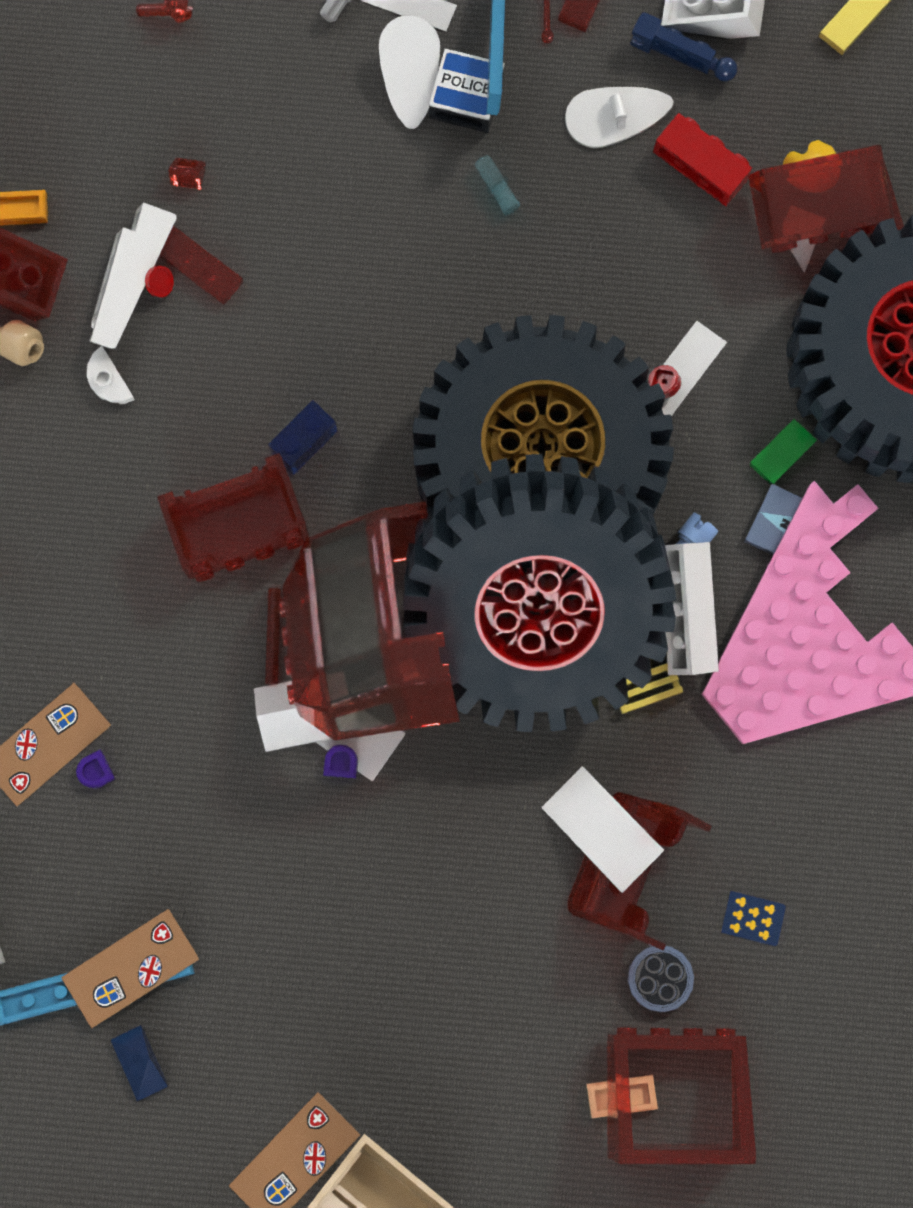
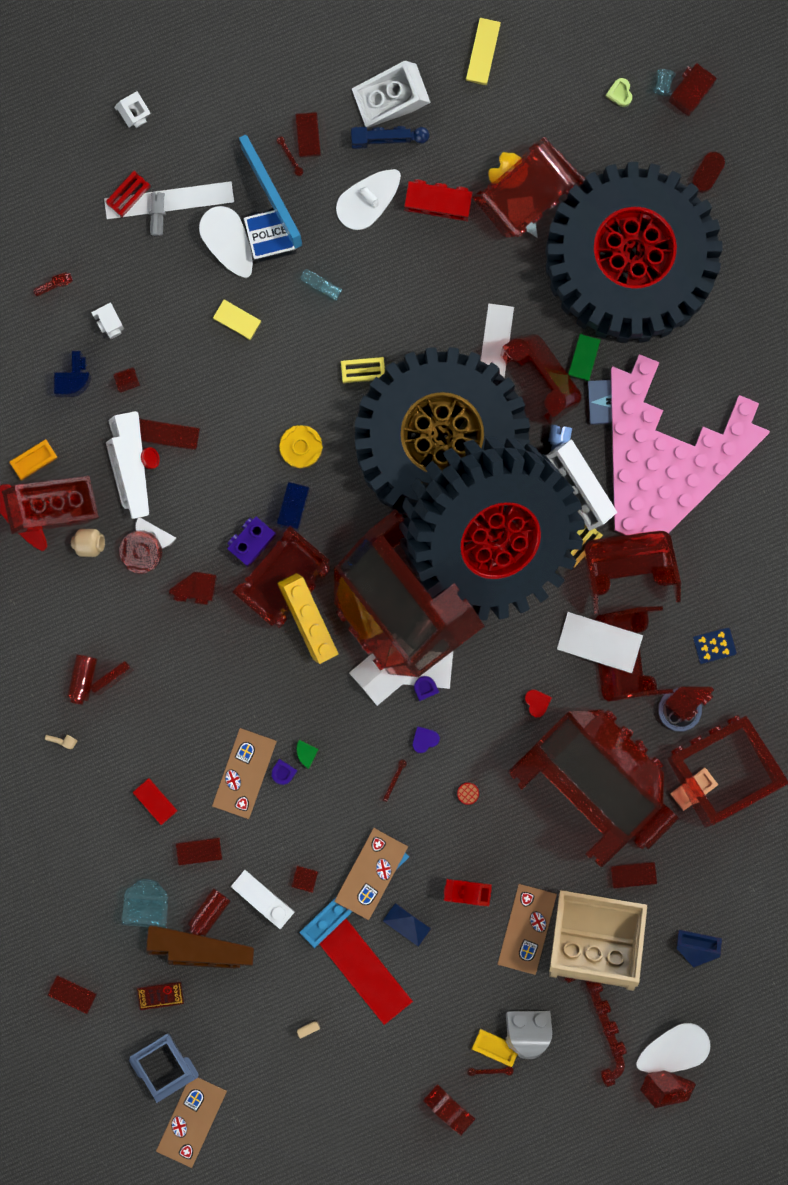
camera: 30 degrees left, 5 degrees up
clear red bar [265,588,281,685] -> none
tile [648,365,681,398] -> none
none -> clear blue brick [54,351,91,397]
none -> white brick [91,302,124,339]
none -> clear red tile [119,530,162,574]
none -> clear red slope [169,572,217,605]
none -> light yellow tile [213,300,261,340]
none -> dark purple brick [227,516,276,567]
none -> yellow brick [278,573,338,664]
none -> yellow tile [279,425,323,469]
none -> clear red tile [292,866,319,893]
none -> green tile [297,740,319,769]
none -> red sticker [319,919,413,1025]
none -> light yellow tile [341,357,385,383]
none -> clear red hinge [383,760,407,802]
none -> dark purple tile [413,726,440,753]
none -> red brick [444,879,492,906]
none -> tile [457,783,479,805]
none -> clear red windscreen [500,334,581,425]
none -> windscreen [508,708,664,867]
none -> red tile [525,690,552,718]
none -> clear red windscreen [585,531,681,614]
none -> clear red tile [611,862,657,888]
none -> clear red brick [633,803,679,850]
none -> clear red slope [663,687,714,722]

